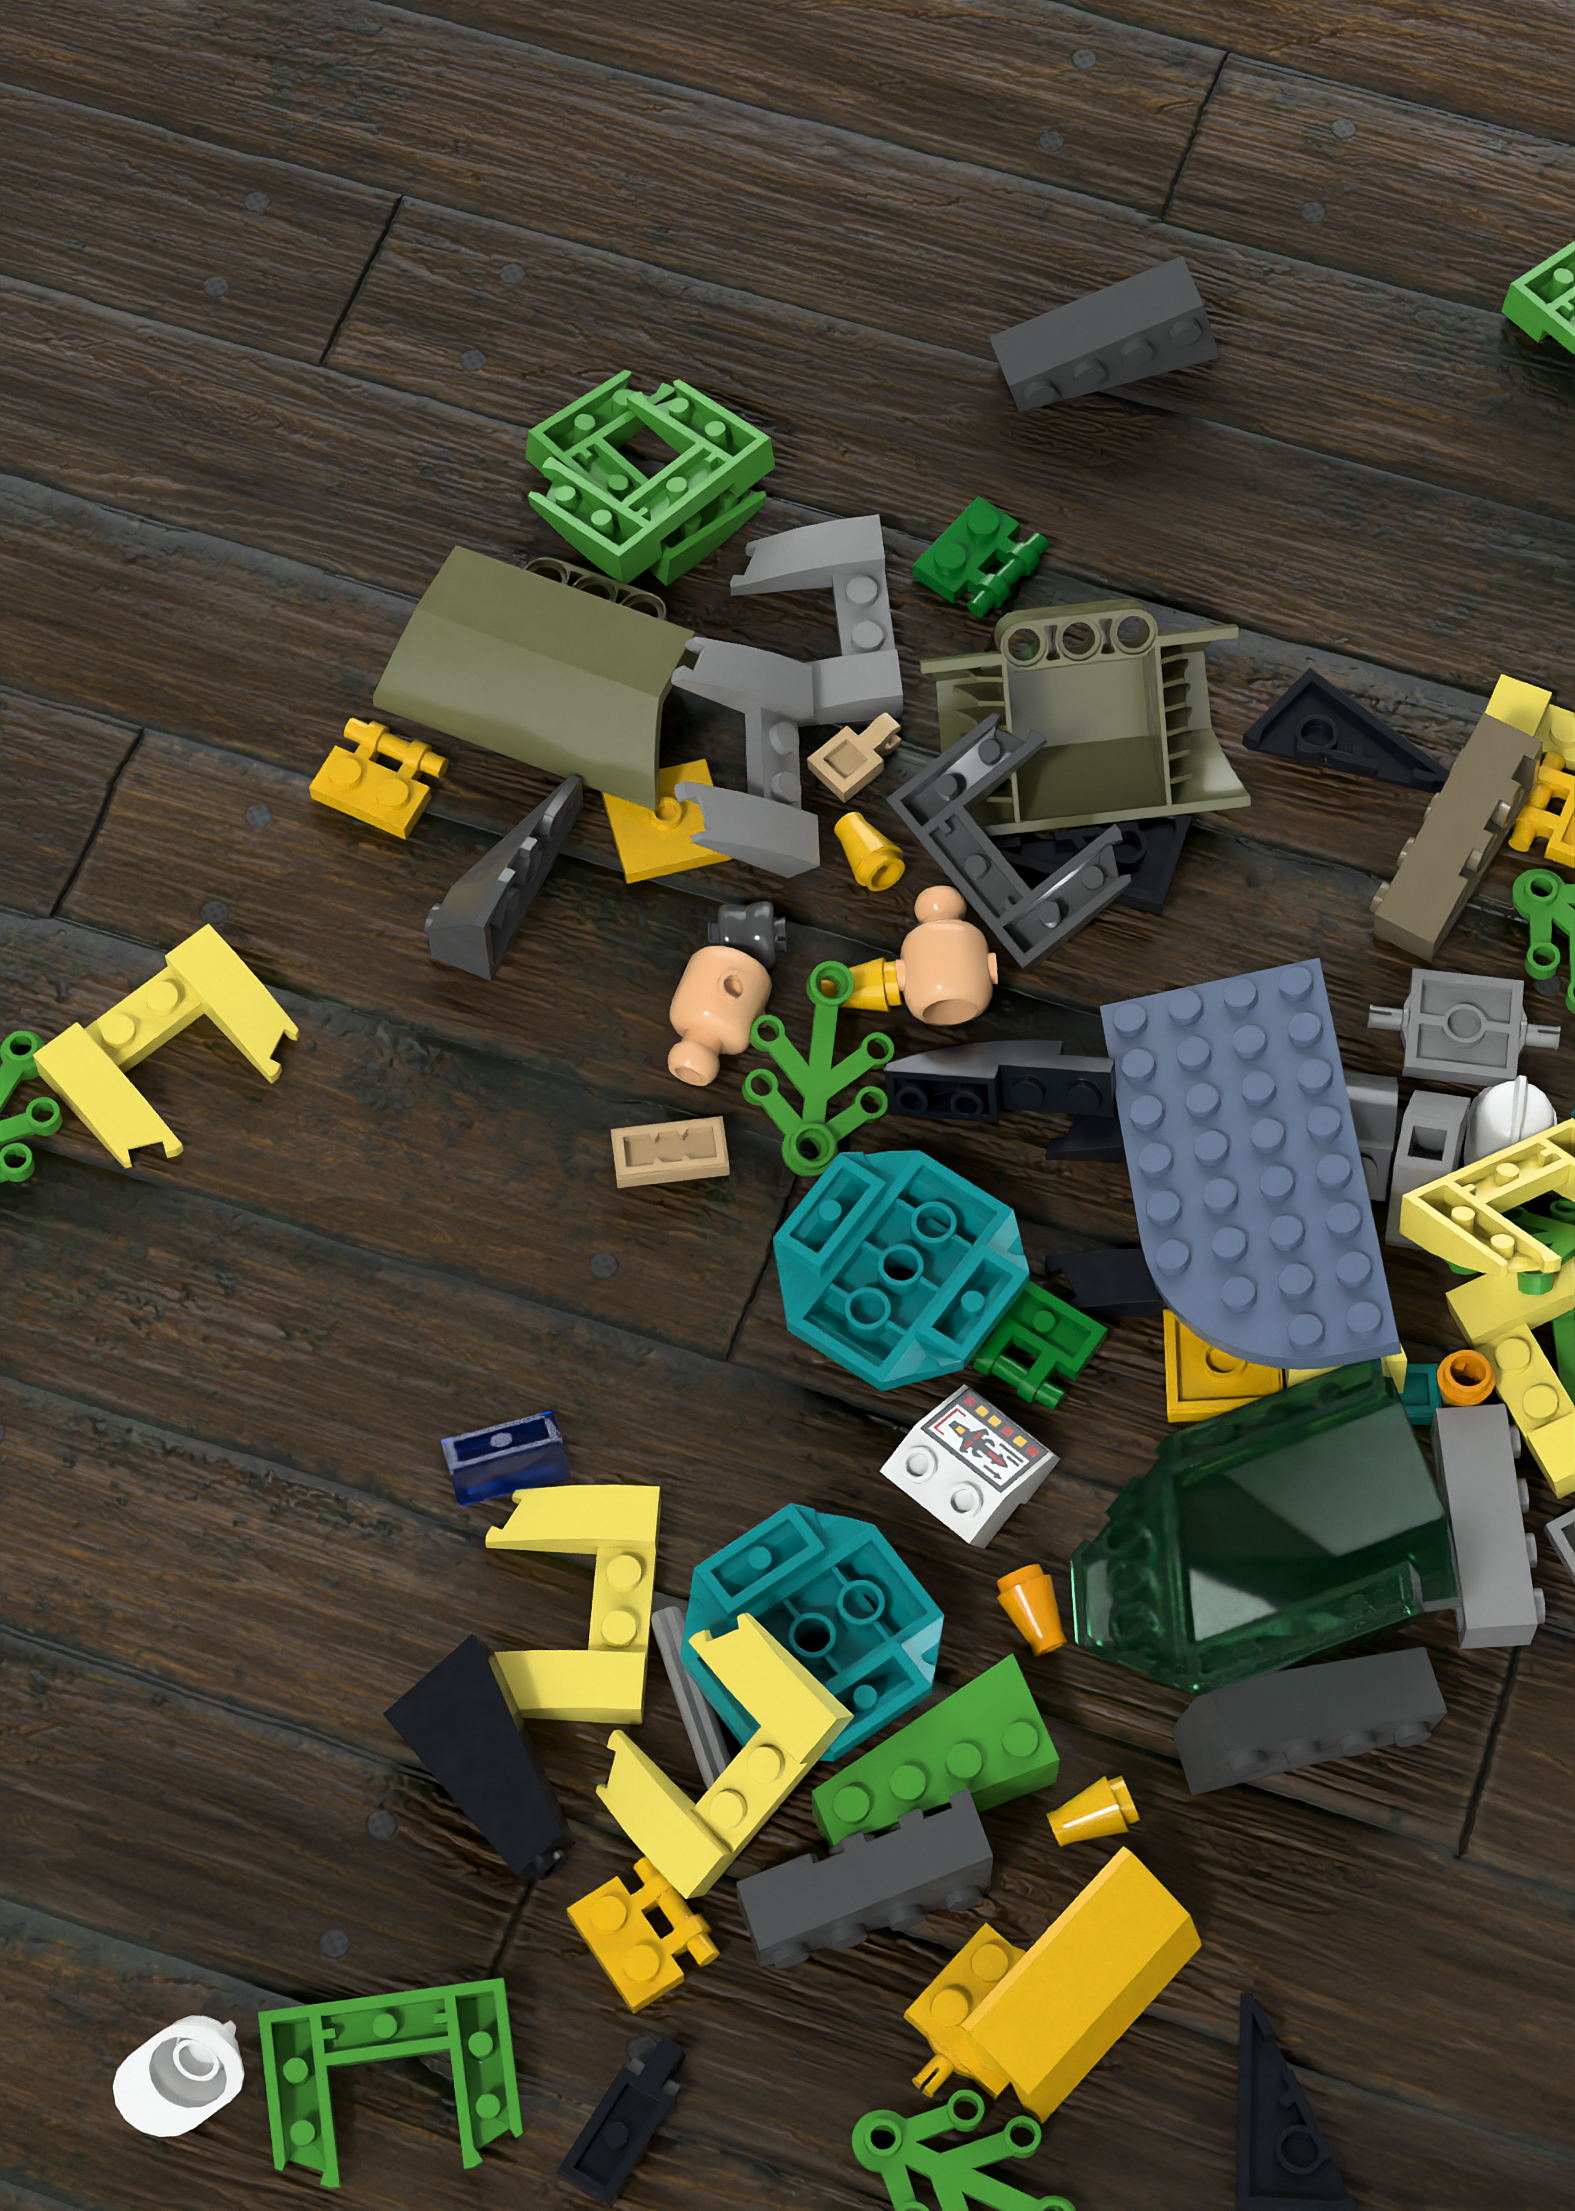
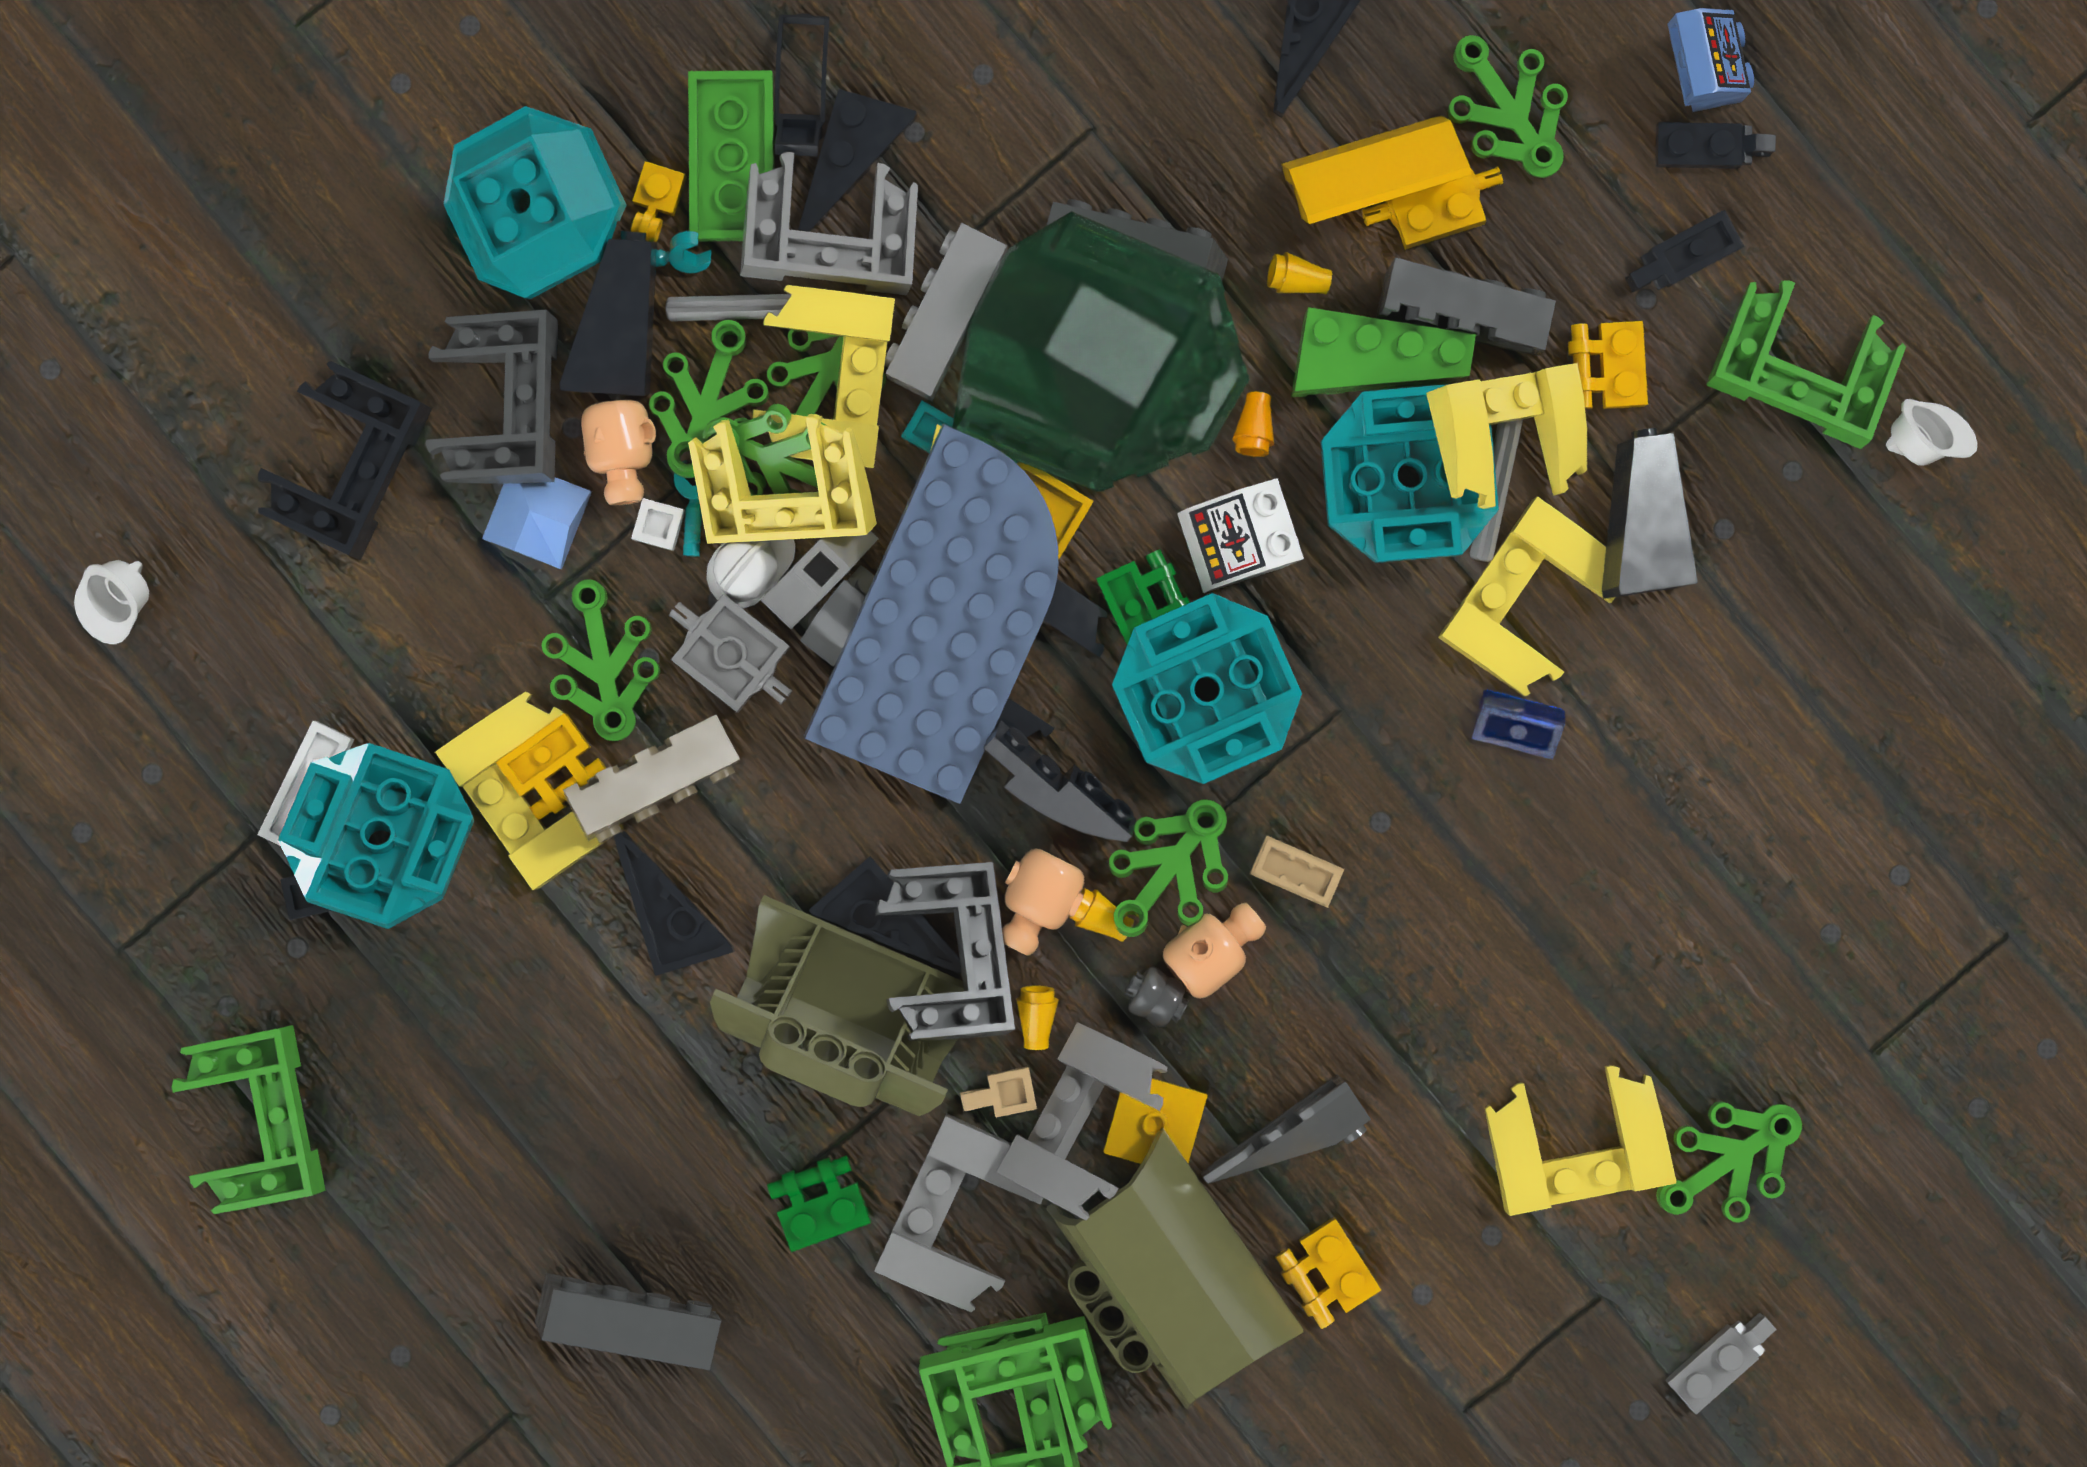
camera: 155 degrees left, 25 degrees up
light orange cone [1437,1350,1496,1408] -> none

